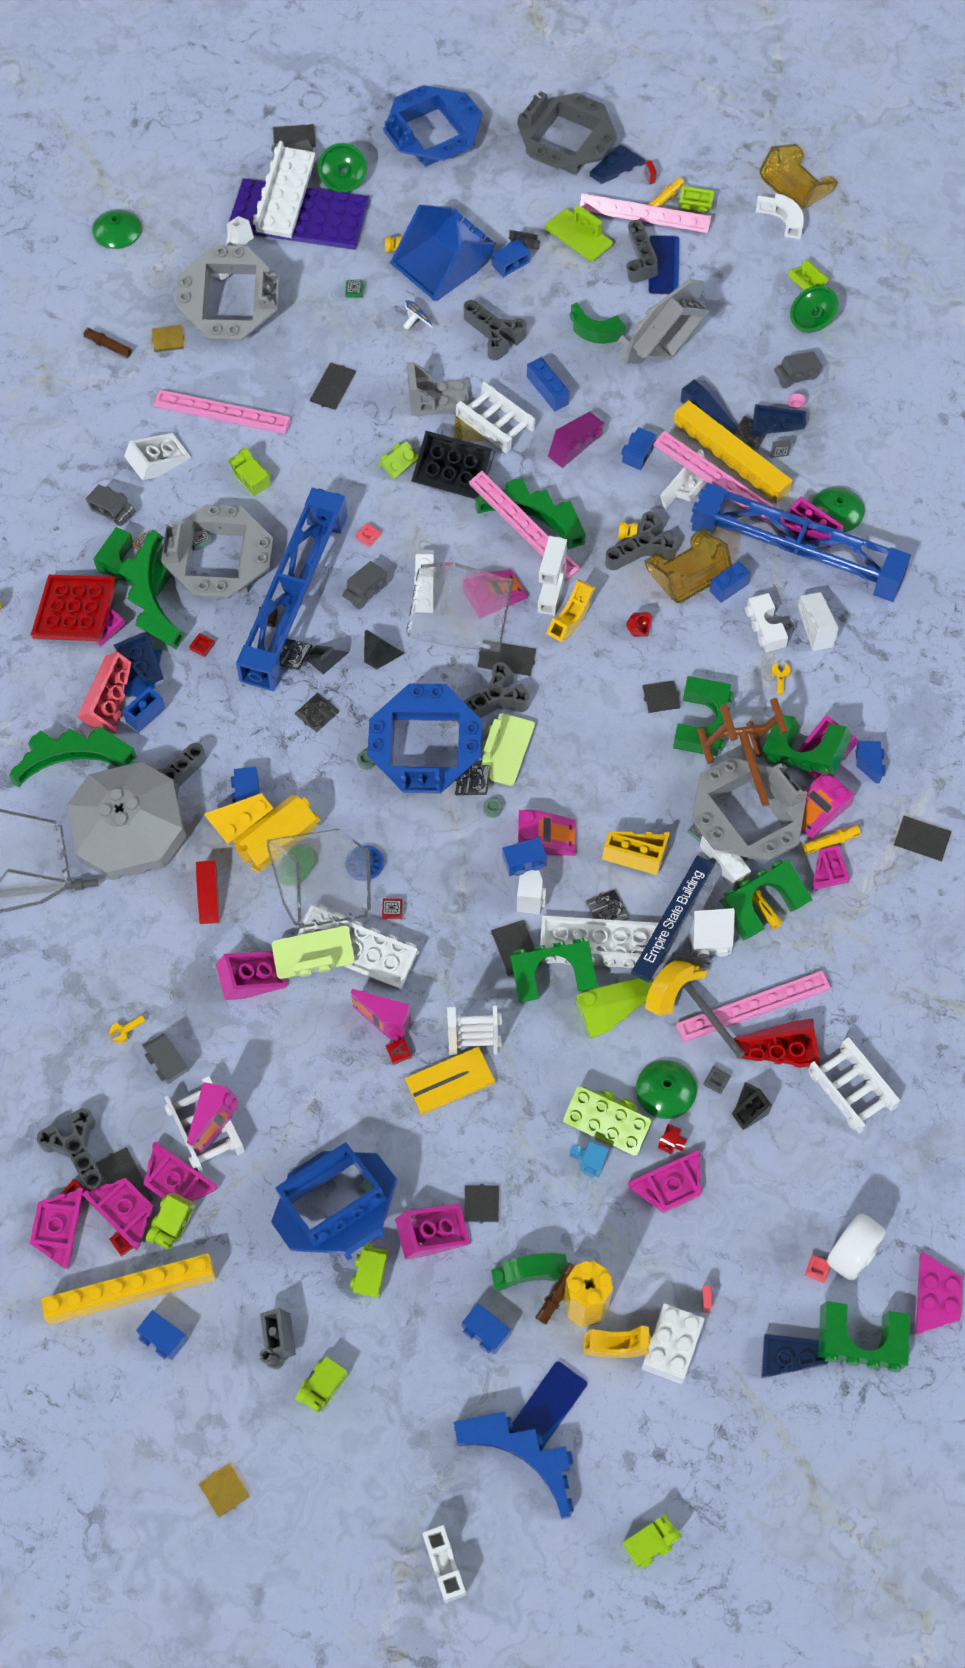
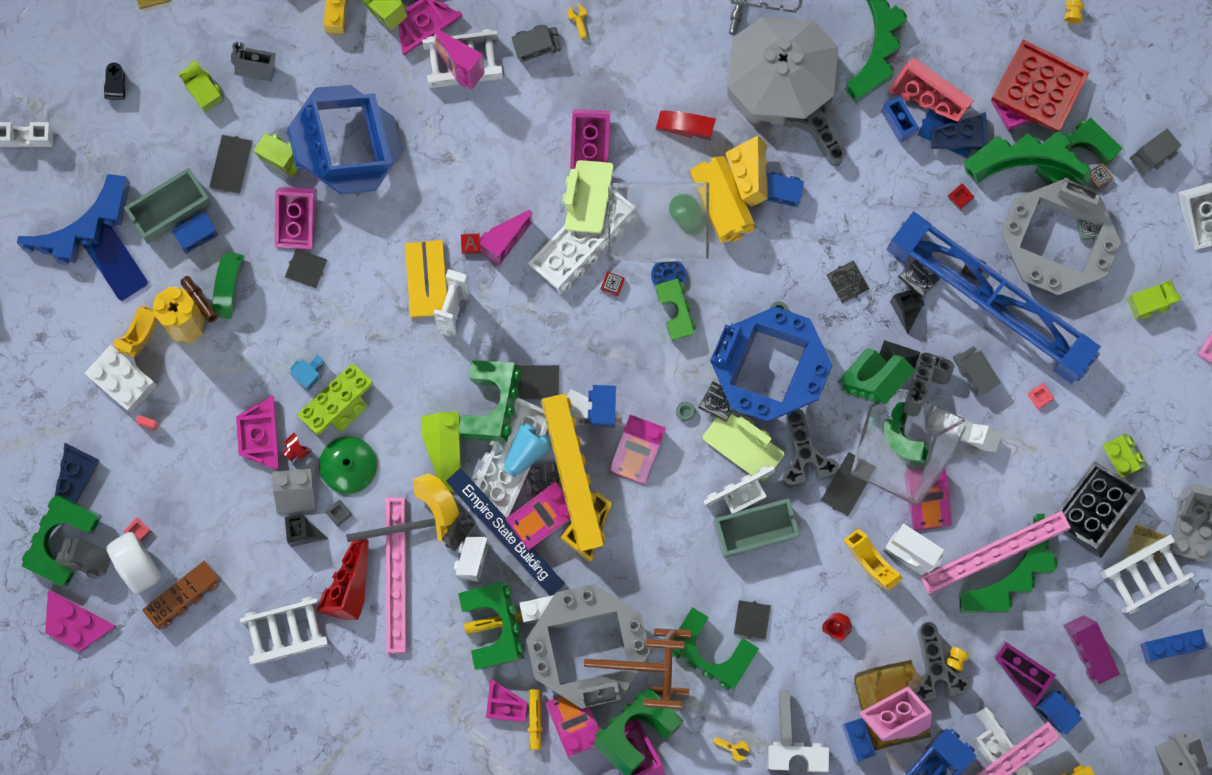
camera: 105 degrees right, 15 degrees up
none -> dark grey hinge [55,537,110,579]
none -> black piece [104,62,126,100]
none -> sand green piece [124,168,212,244]
none -> dark orange brick [142,560,221,630]
none -> clear smoke piece [209,135,253,194]
none -> light grey slope [272,469,316,514]
none -> medium azure cone [503,423,552,477]
none -> dark pink slope [505,482,570,550]
none -> yellow brick [541,393,605,552]
none -> bright green arch [655,278,696,341]
none -> white bracket [704,465,775,513]
none -> sand green piece [713,498,800,559]
none -> light grey beam [779,690,792,745]
none -> green arch [838,348,915,405]
none -> bright pink slope [860,687,932,741]
none -> arch [884,401,930,467]
none -> dark grey beam [903,352,955,417]
none -> magenta wedge [993,641,1056,707]

